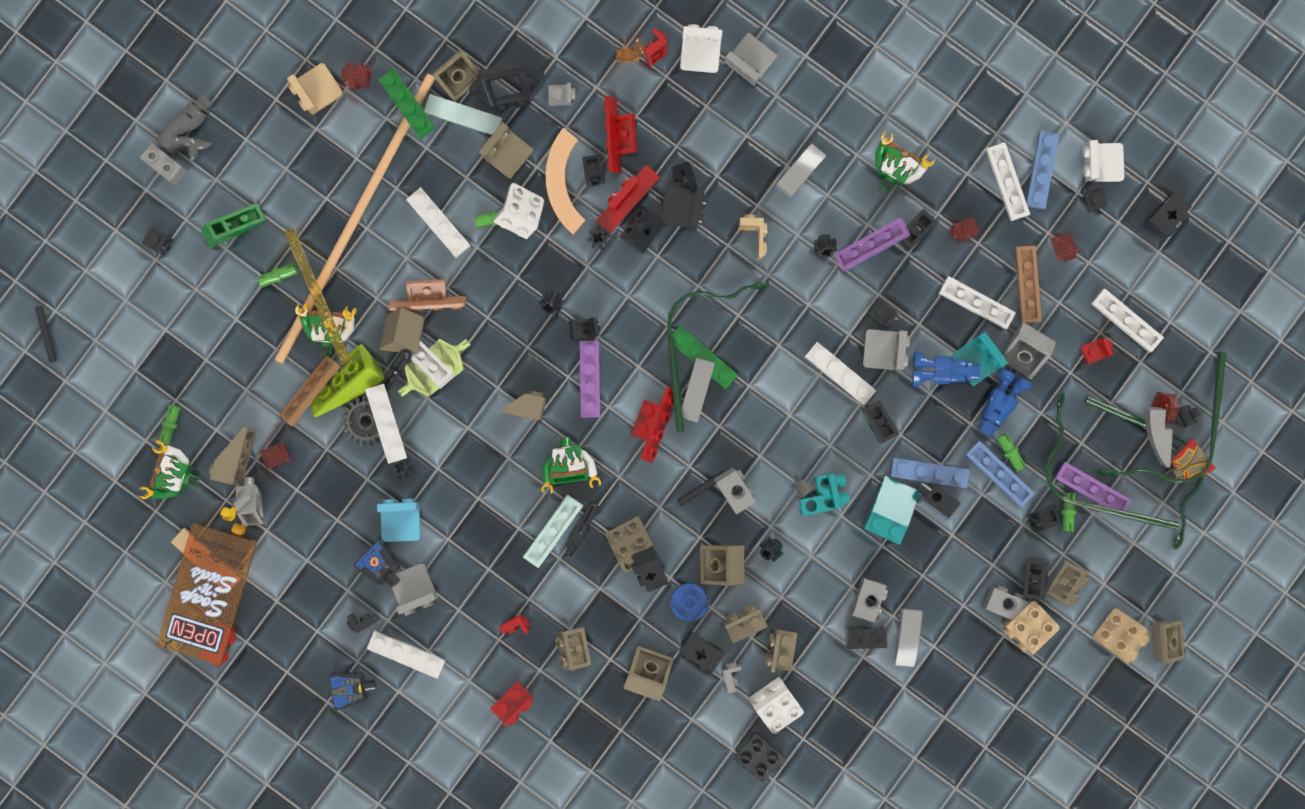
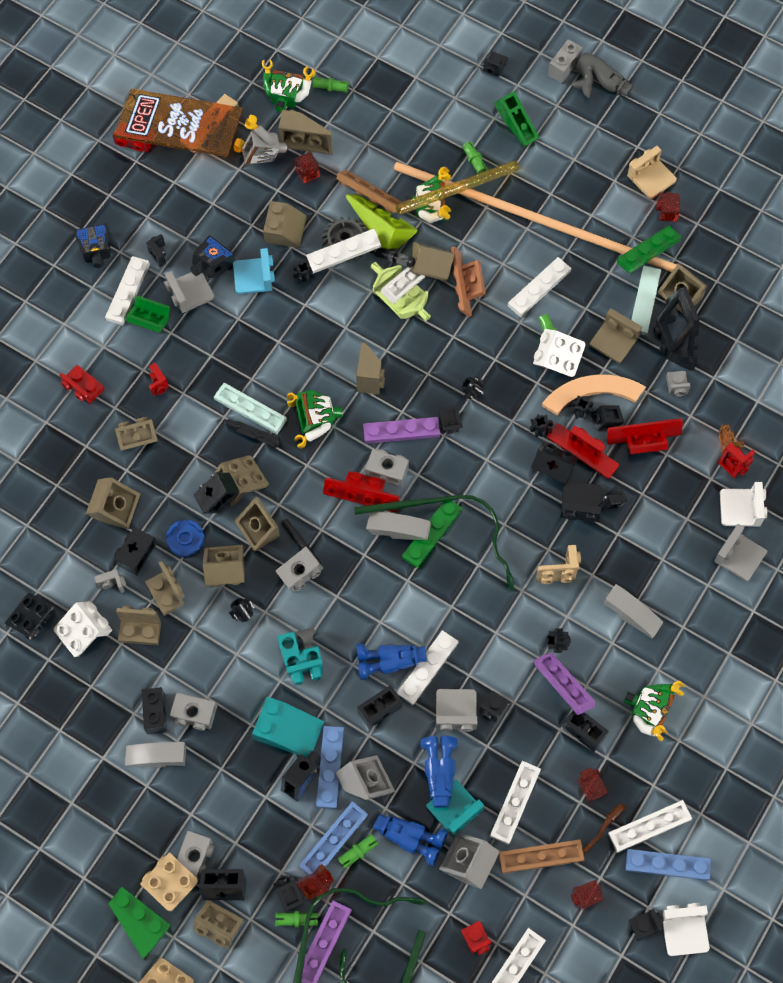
camera: 90 degrees right, 20 degrees down
none -> green wing [108,887,171,960]
none -> green bracket [126,295,170,333]
none -> dark tan slope [235,497,280,551]
none -> dark tan slope [263,201,307,248]
none -> clear red bracket [297,864,334,900]
none -> light grey slope [336,755,395,800]
none -> blue piece [356,643,427,680]
none -> light grey brick [365,449,409,487]
none -> black gear [570,395,593,419]
none -> reddish brown piece [583,803,625,854]

